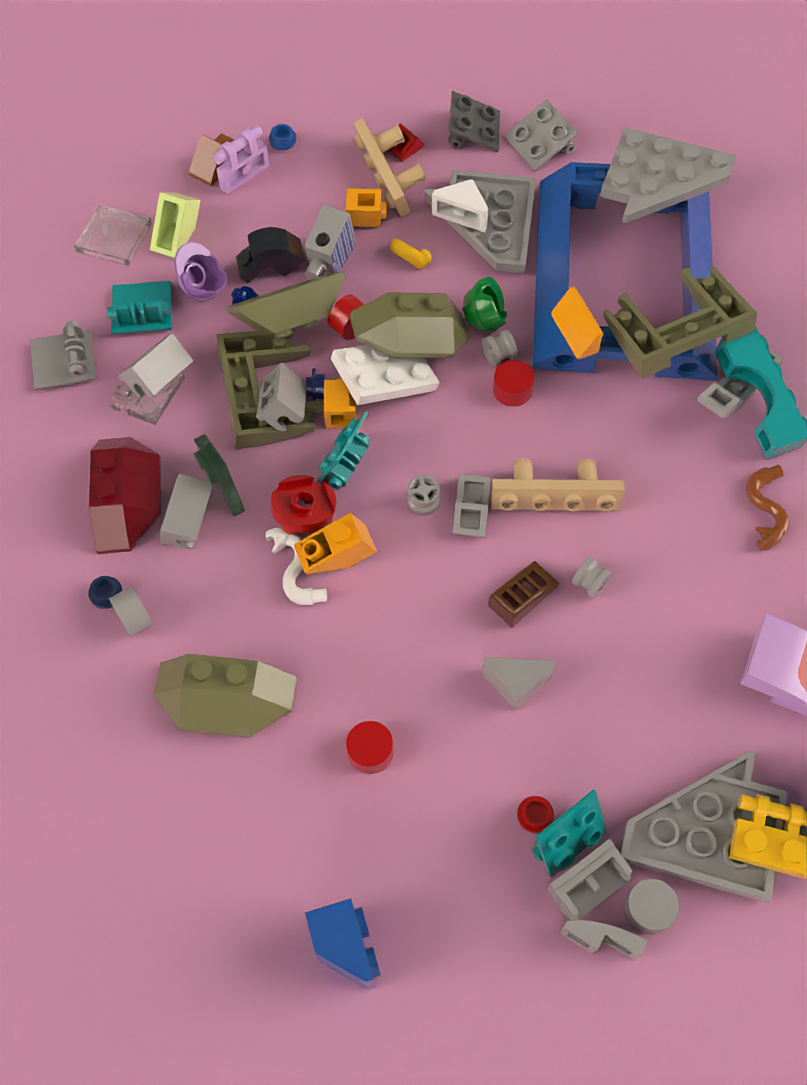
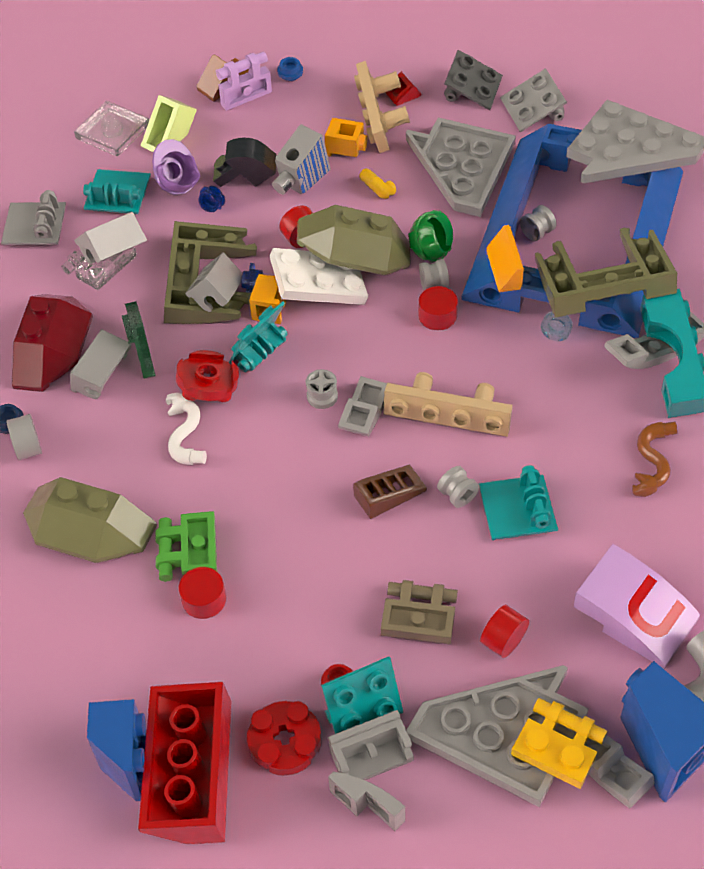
camera: 15 degrees right, 10 degrees down
olive wedge [225,272,346,338] -> none
light orange slope [294,513,377,575] -> none
white slope [432,179,488,233] -> none
light grey slope [482,657,555,710] -> none
light grey piece [624,879,679,935] -> none
none -> red slope [138,682,232,844]
none -> bright green plate [155,511,217,582]
none -> red plate [247,701,321,776]
none -> dark tan plate [381,580,458,644]
none -> teal hinge [479,465,558,540]
none -> red piece [480,604,529,658]
none -> light grey wheel [520,205,557,241]
none -> clear light blue tile [540,311,573,341]

